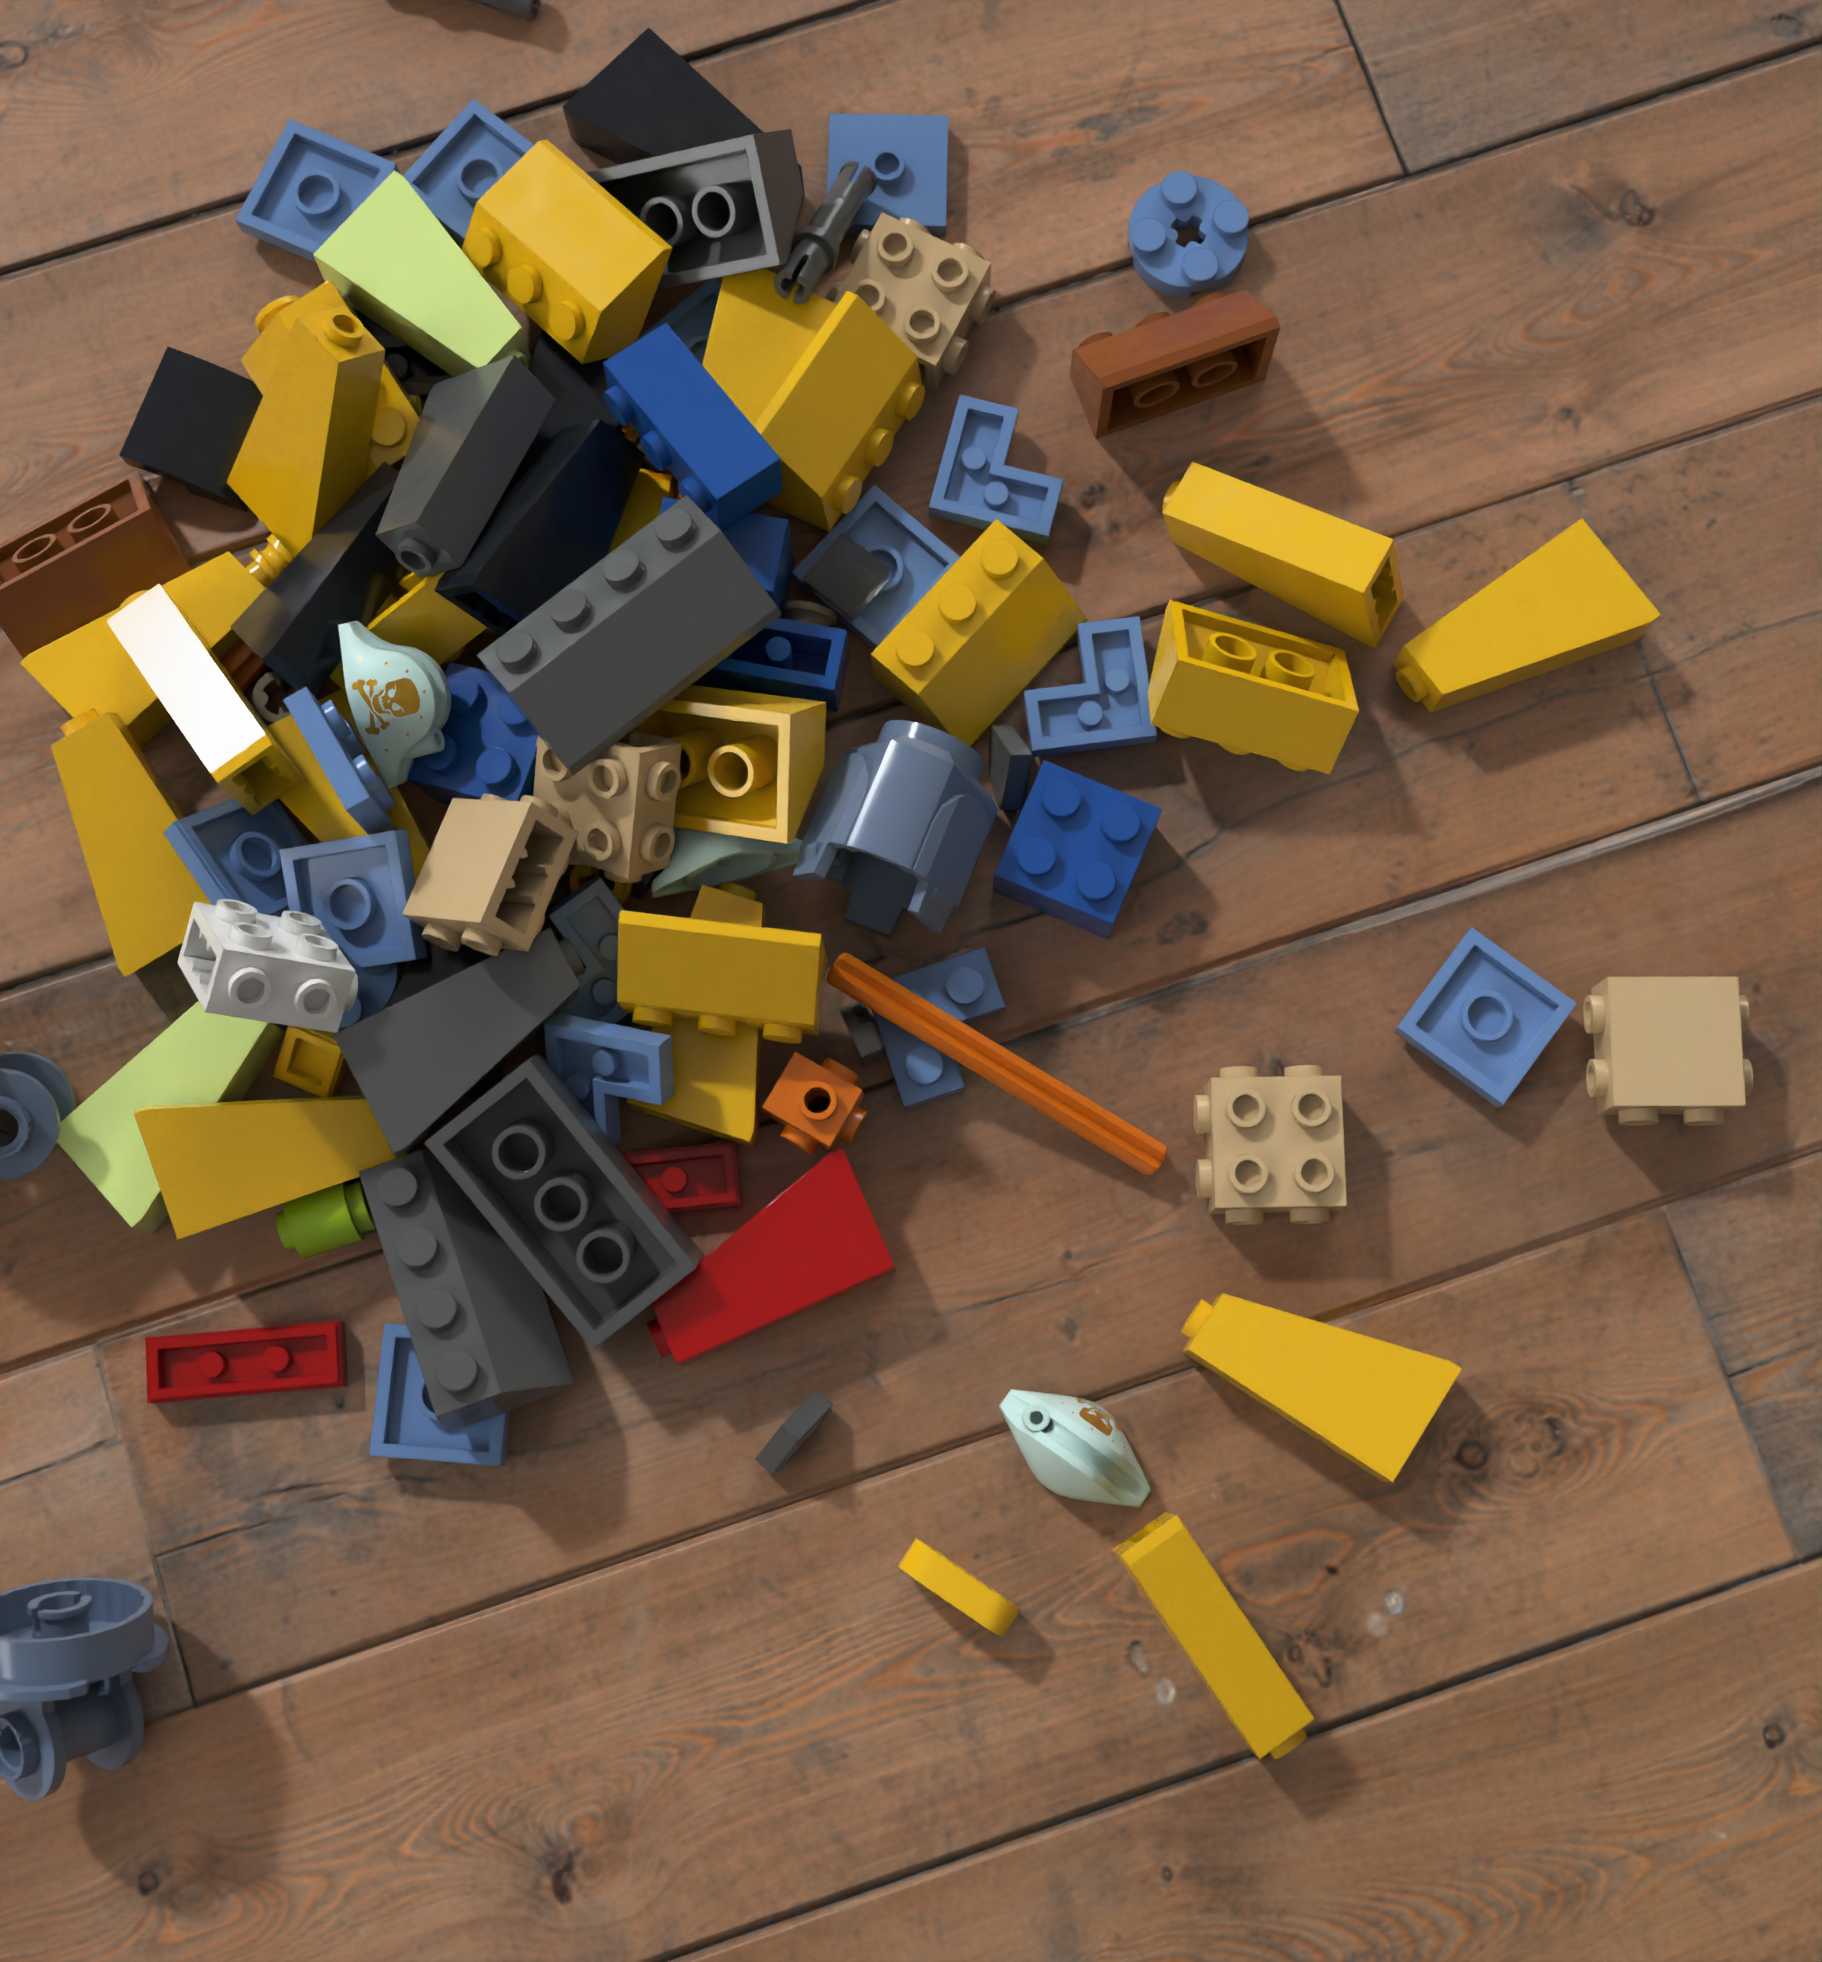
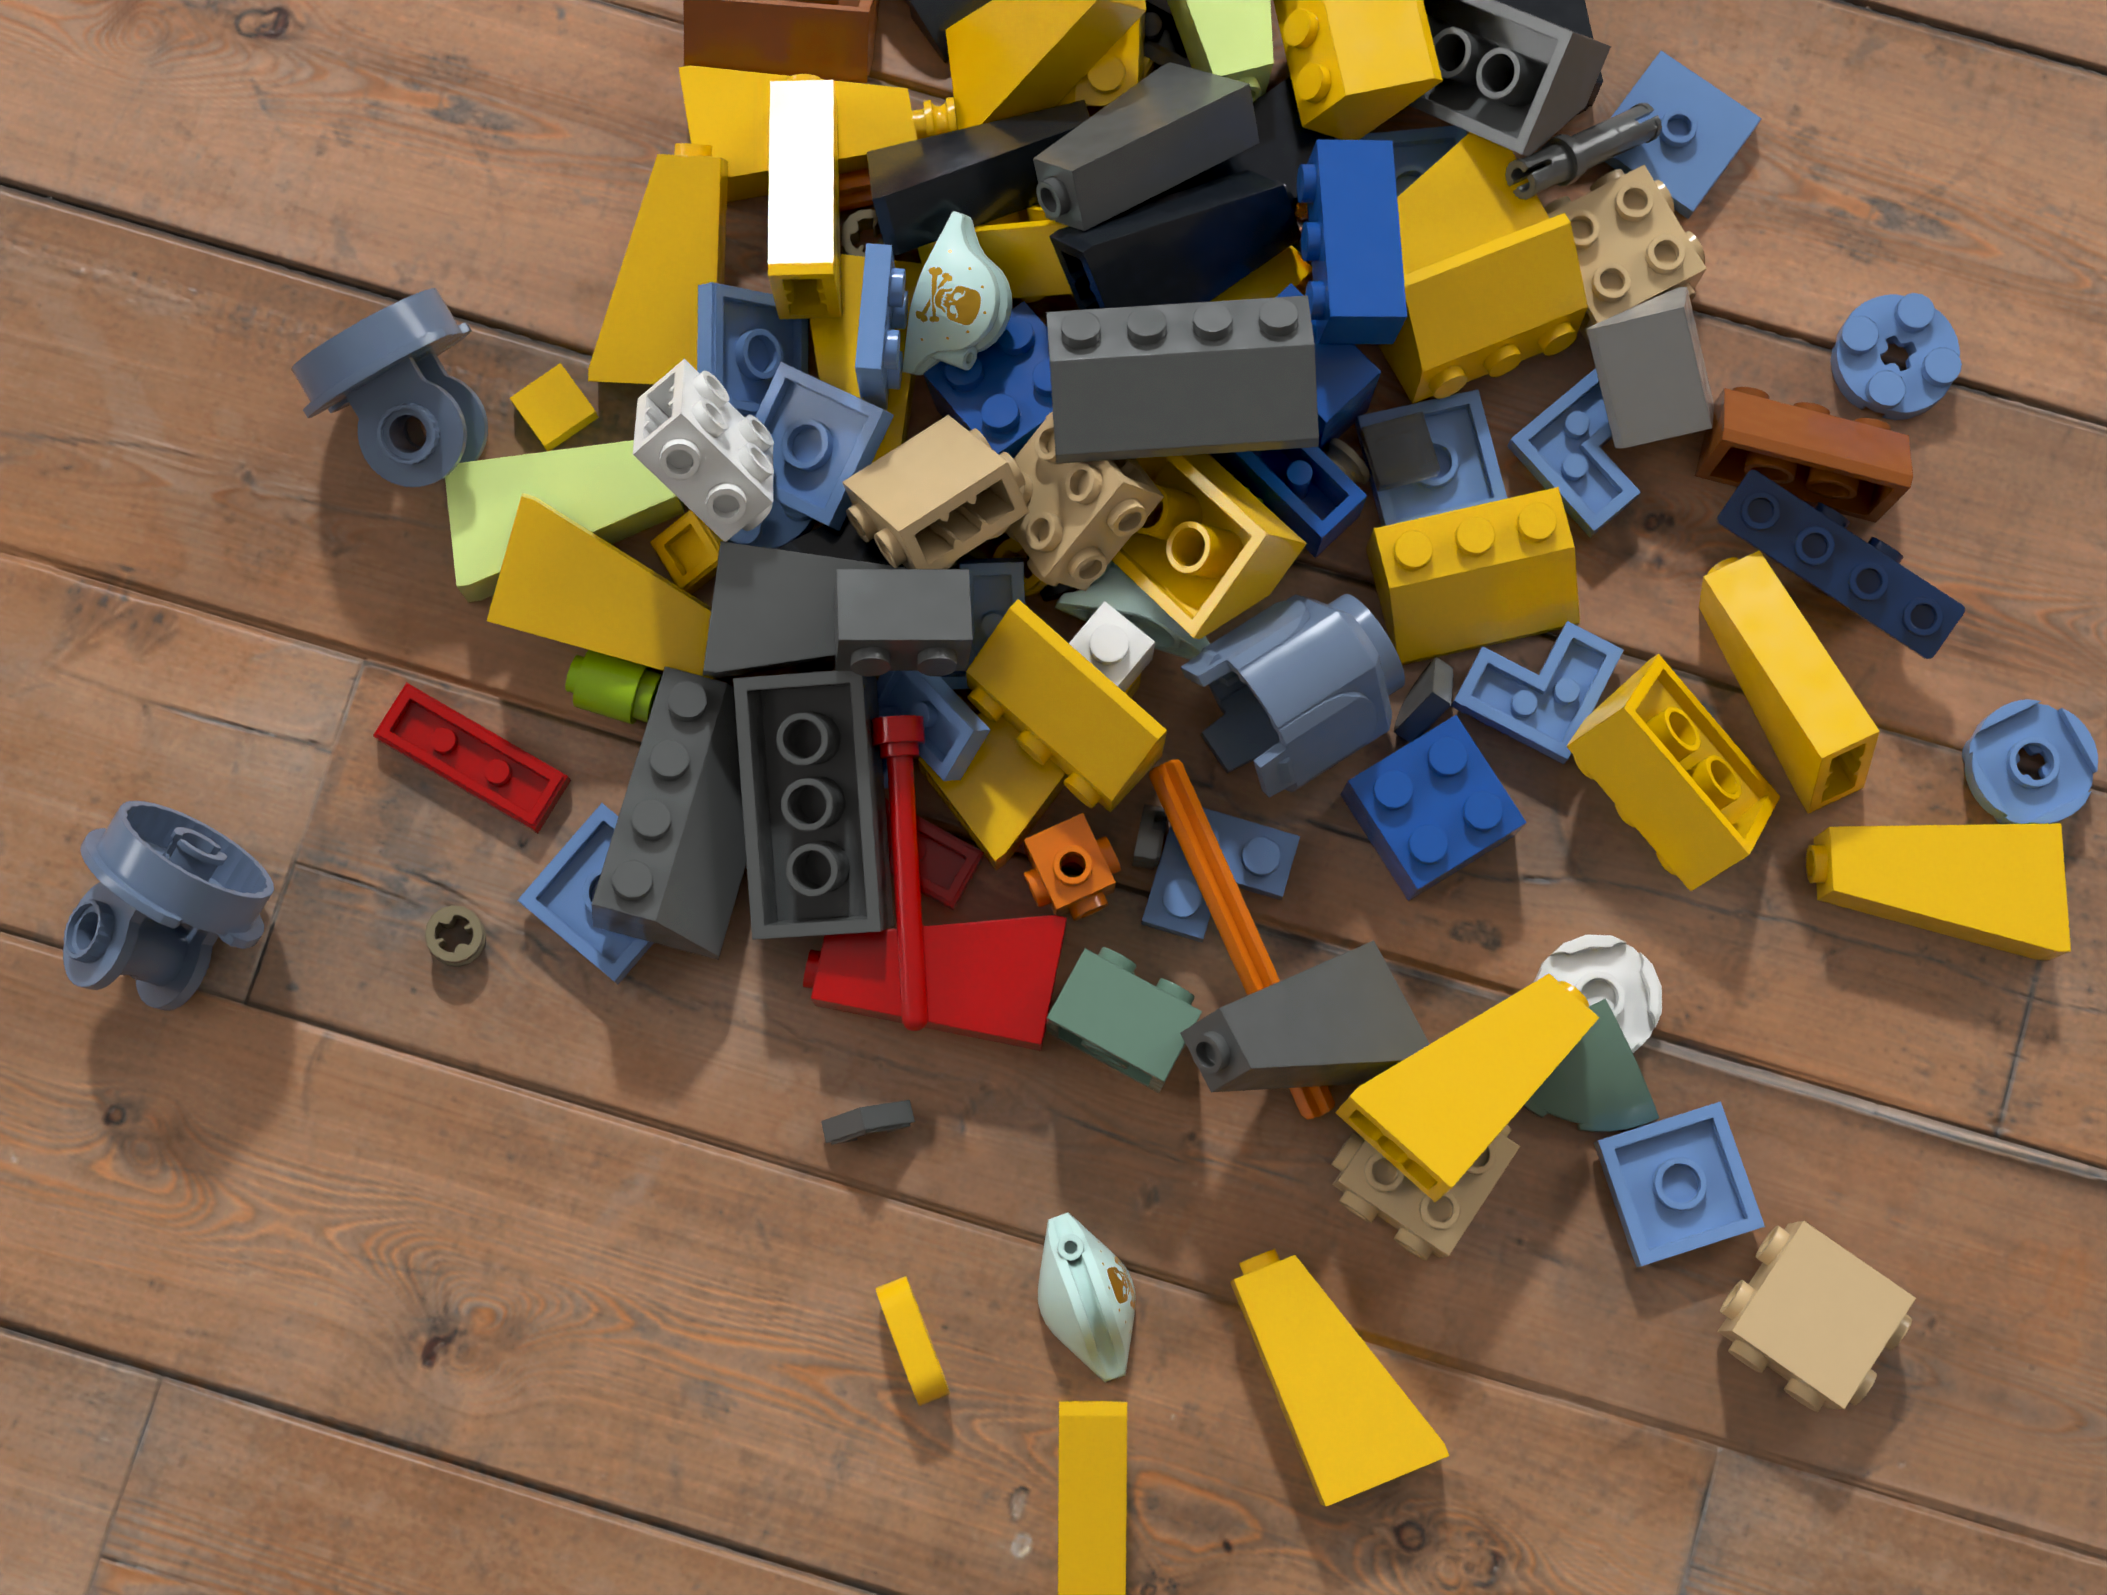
camera: 30 degrees right, 0 degrees up
none -> dark tan bush [425,905,486,967]
none -> yellow tile [509,363,599,451]
none -> dark grey brick [833,569,973,677]
none -> red piece [871,715,928,1031]
none -> sand green brick [1046,947,1202,1093]
none -> white brick [1069,601,1155,692]
none -> dark grey slope [1180,940,1430,1093]
none -> yellow slope [1335,973,1600,1202]
none -> sand green brick [1523,998,1659,1132]
none -> white tile [1534,935,1662,1053]
none -> light grey slope [1586,287,1714,448]
none -> dark blue bracket [1716,470,1965,659]
none -> medium blue plate [1962,699,2098,824]

